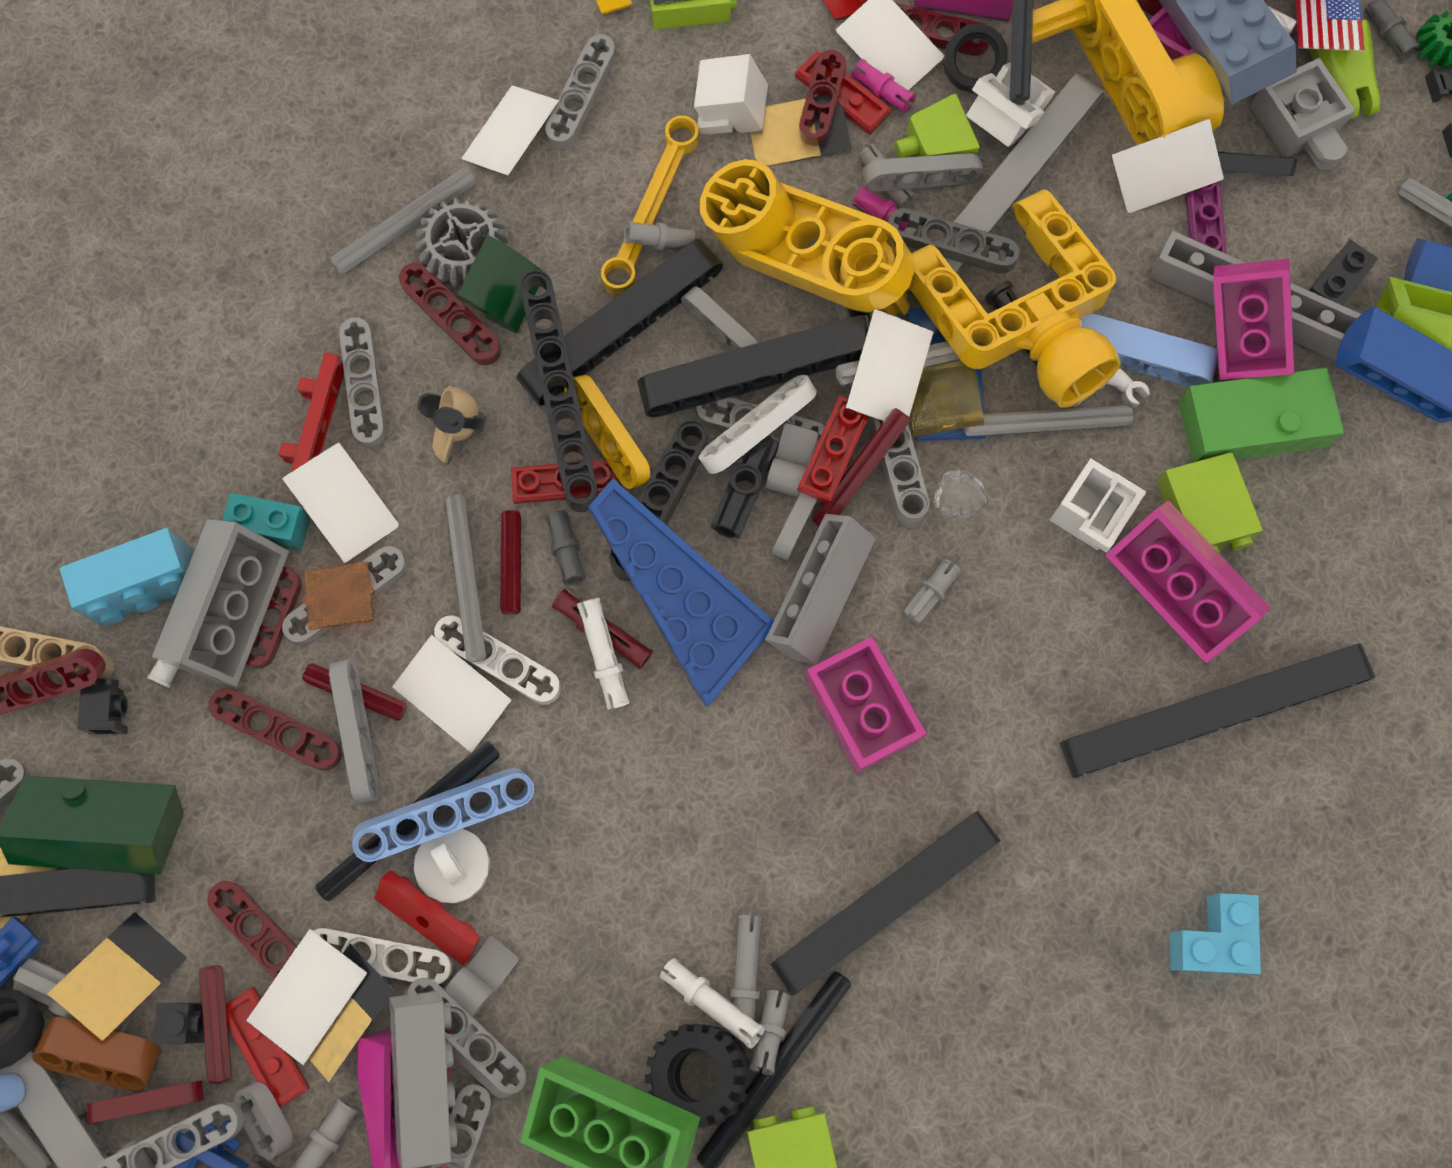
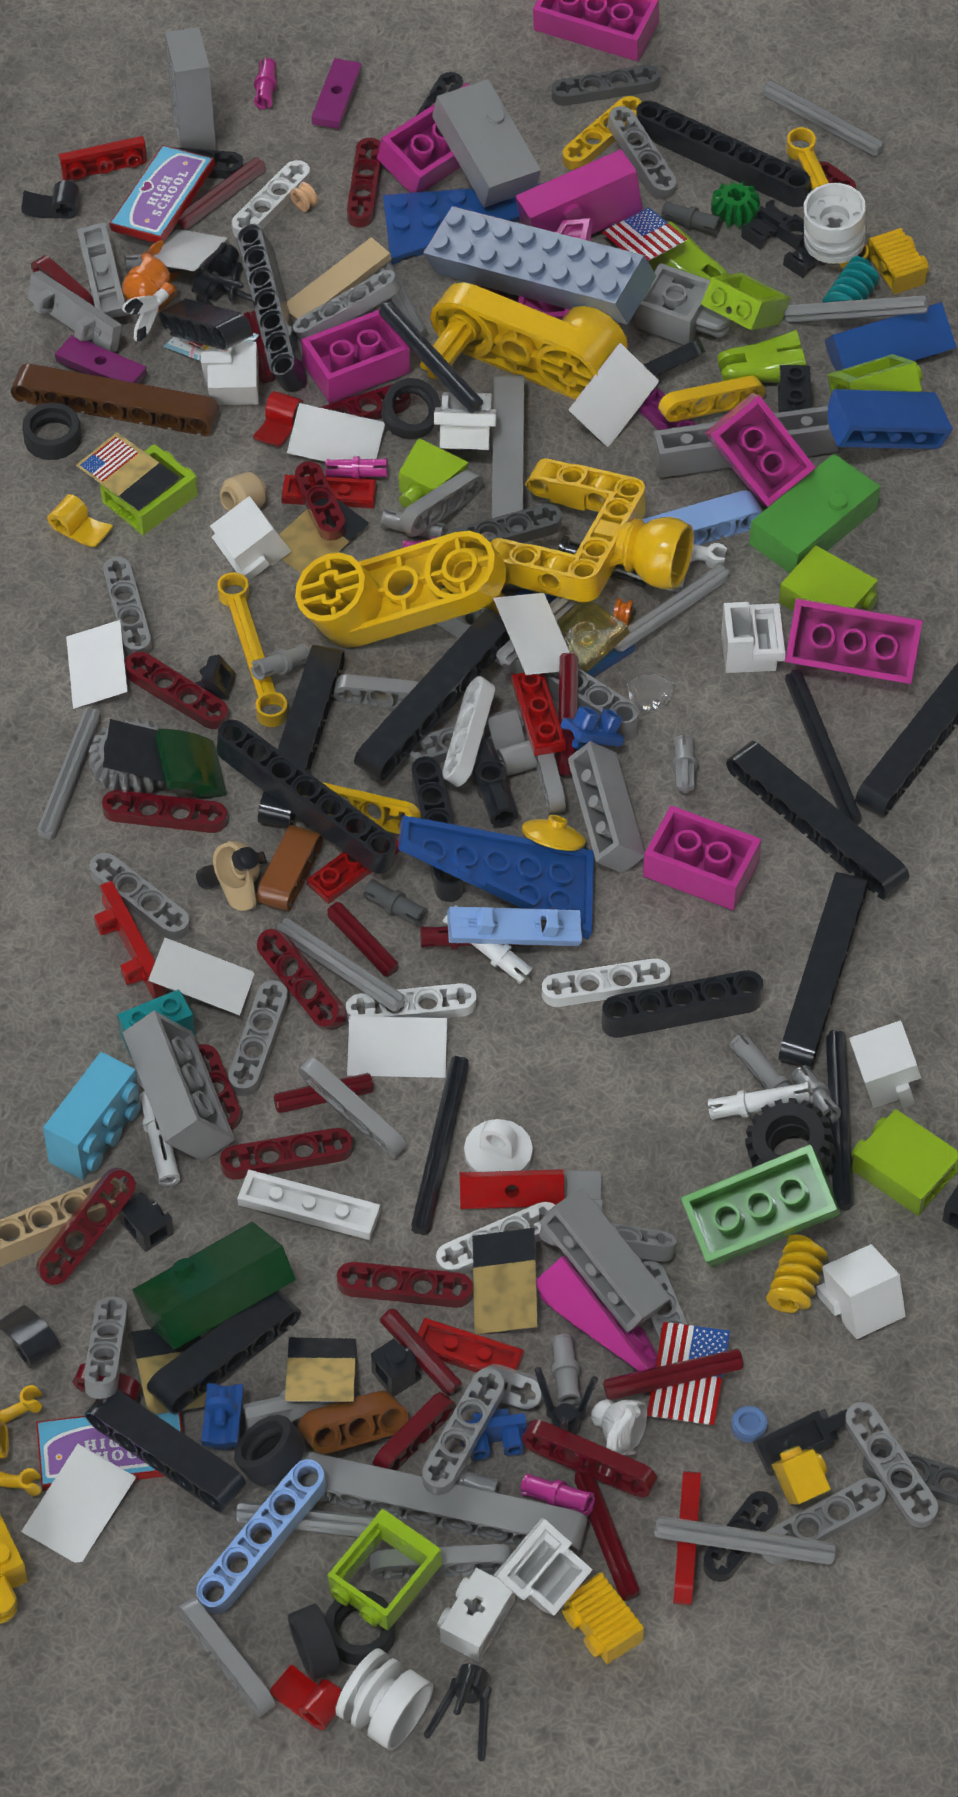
camera: 35 degrees left, 20 degrees down
white sticker [246,929,367,1065] -> none
clear orange piece [302,562,375,630] -> none
light blue beam [352,768,534,862] -> none
none -> black sticker [103,719,166,782]
none -> dark red beam [125,652,229,729]
none -> black tile [196,654,236,700]
none -> tan head [220,472,266,512]
none -> white plate [237,1170,381,1240]
none -> dark orange beam [256,825,323,912]
none -> dark red beam [257,929,347,1030]
none -> light blue hinge [447,907,582,946]
none -> yellow dish [521,815,586,851]
none -> white beam [542,959,670,1007]
none -> blue hips [560,706,625,751]
none -> black beam [602,970,763,1038]
none -> orange bush [612,598,634,628]
none -> yellow beam [658,376,766,422]
none -> lime window [701,272,791,330]
none -> lime piece [717,329,806,383]
none -> black beam [726,741,910,900]
none -> black axle [785,670,862,823]
none -> white plate [849,1020,921,1108]

